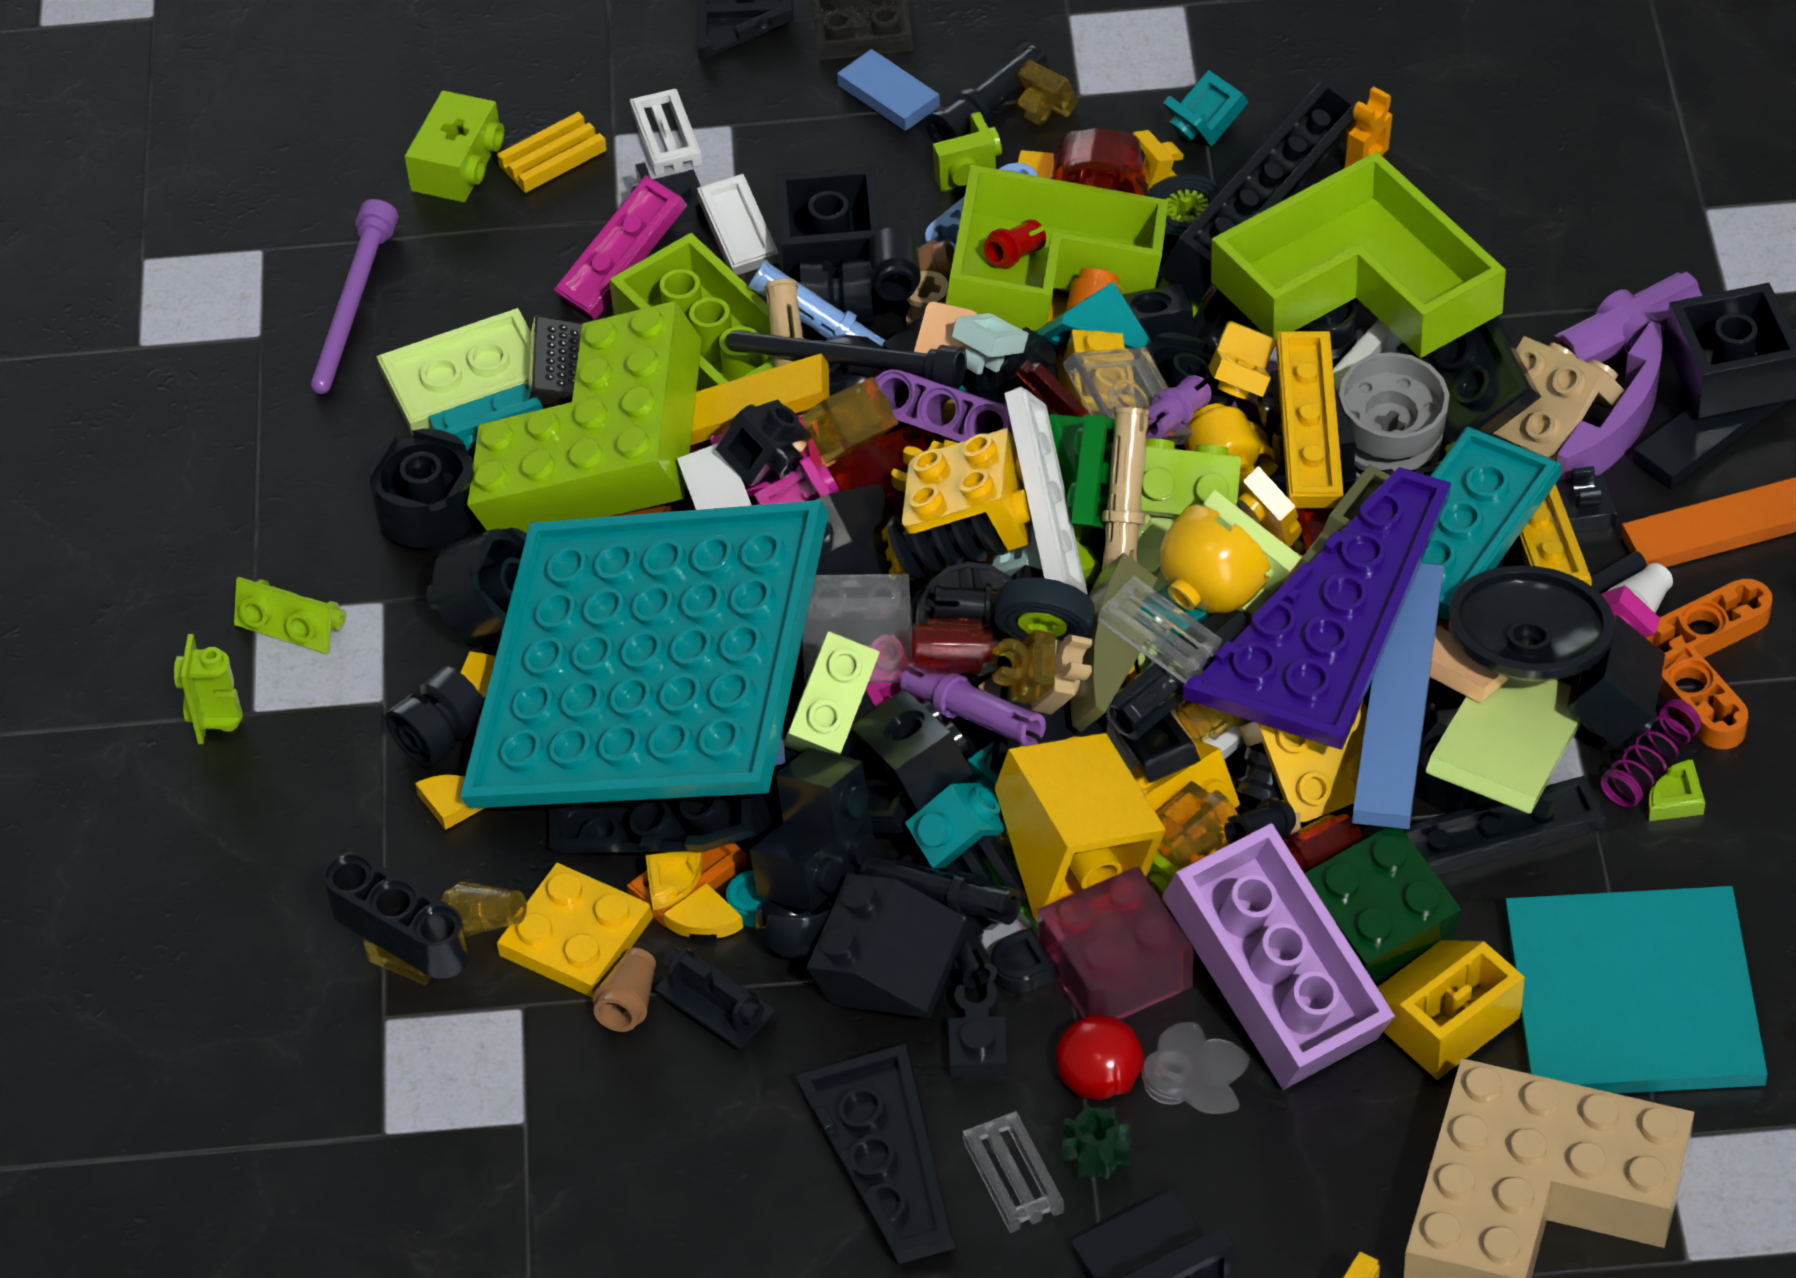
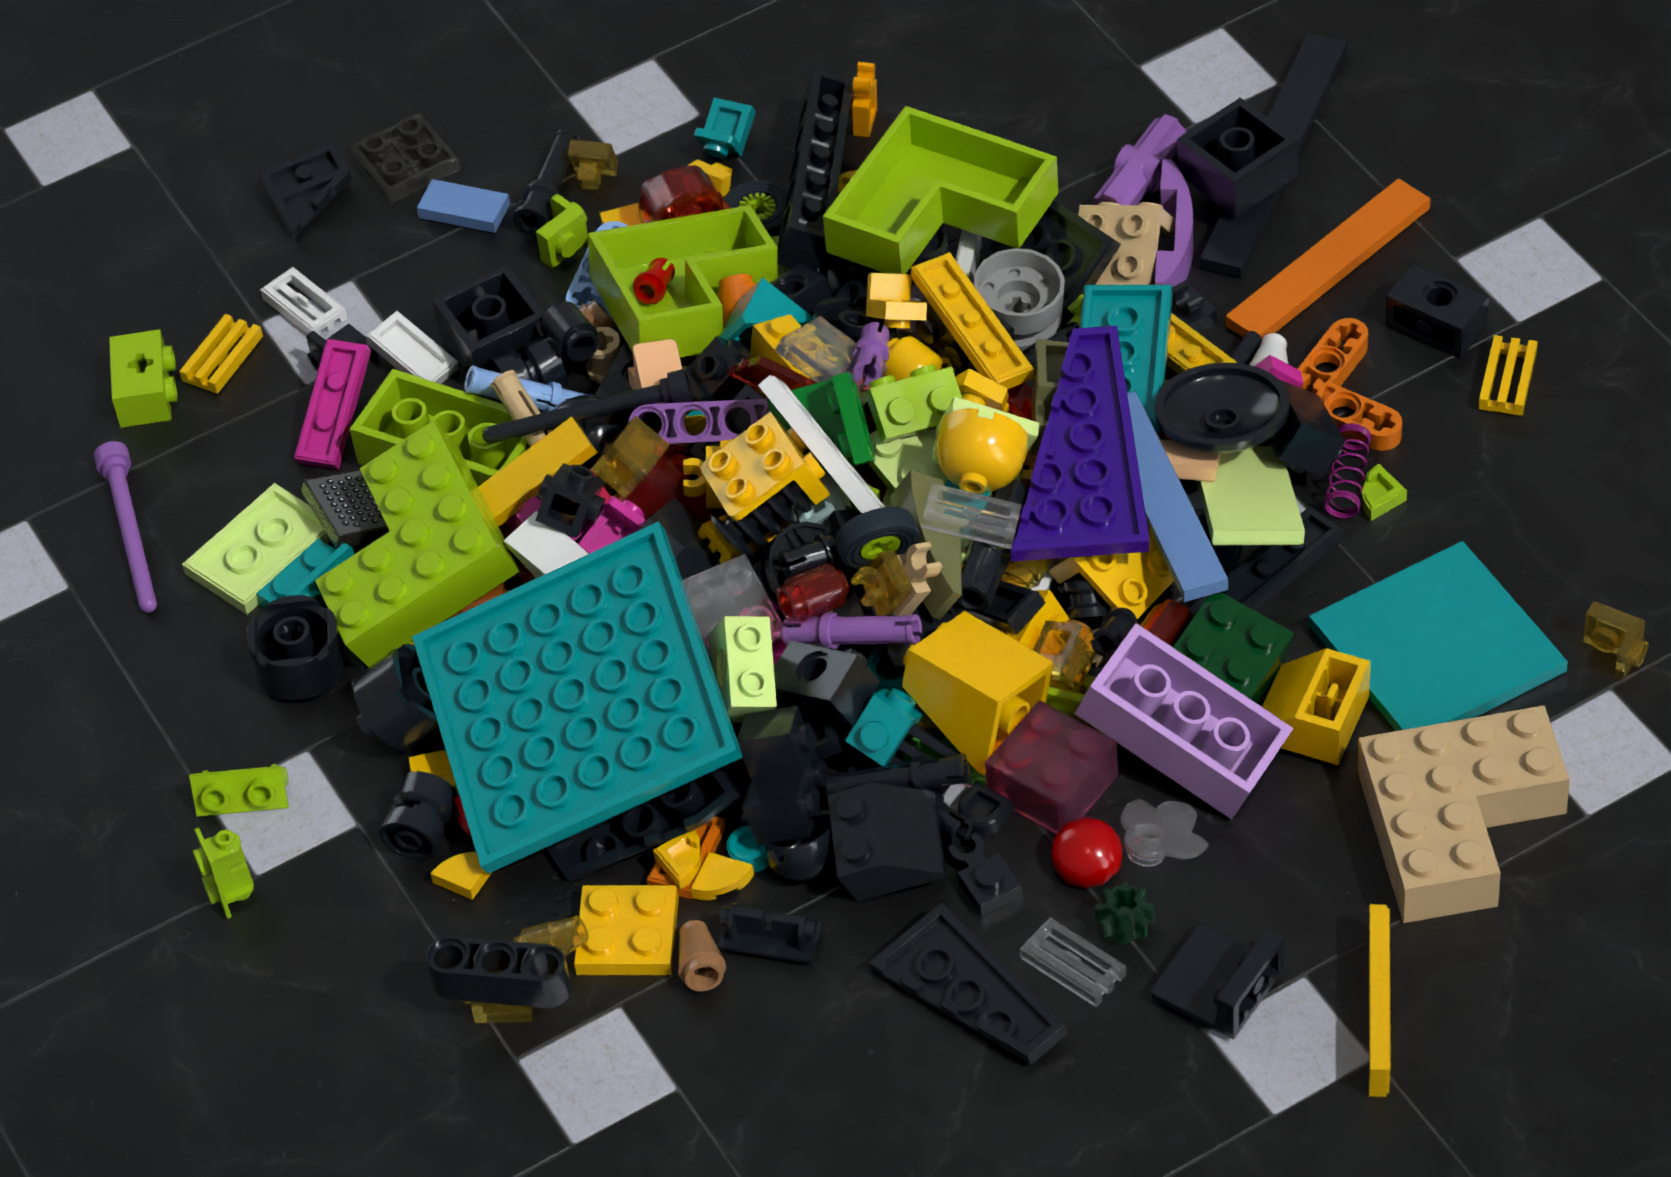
camera: 25 degrees left, 0 degrees up
light aqua tile [952,313,1029,374] -> none
tan pin [1101,407,1149,571] -> none

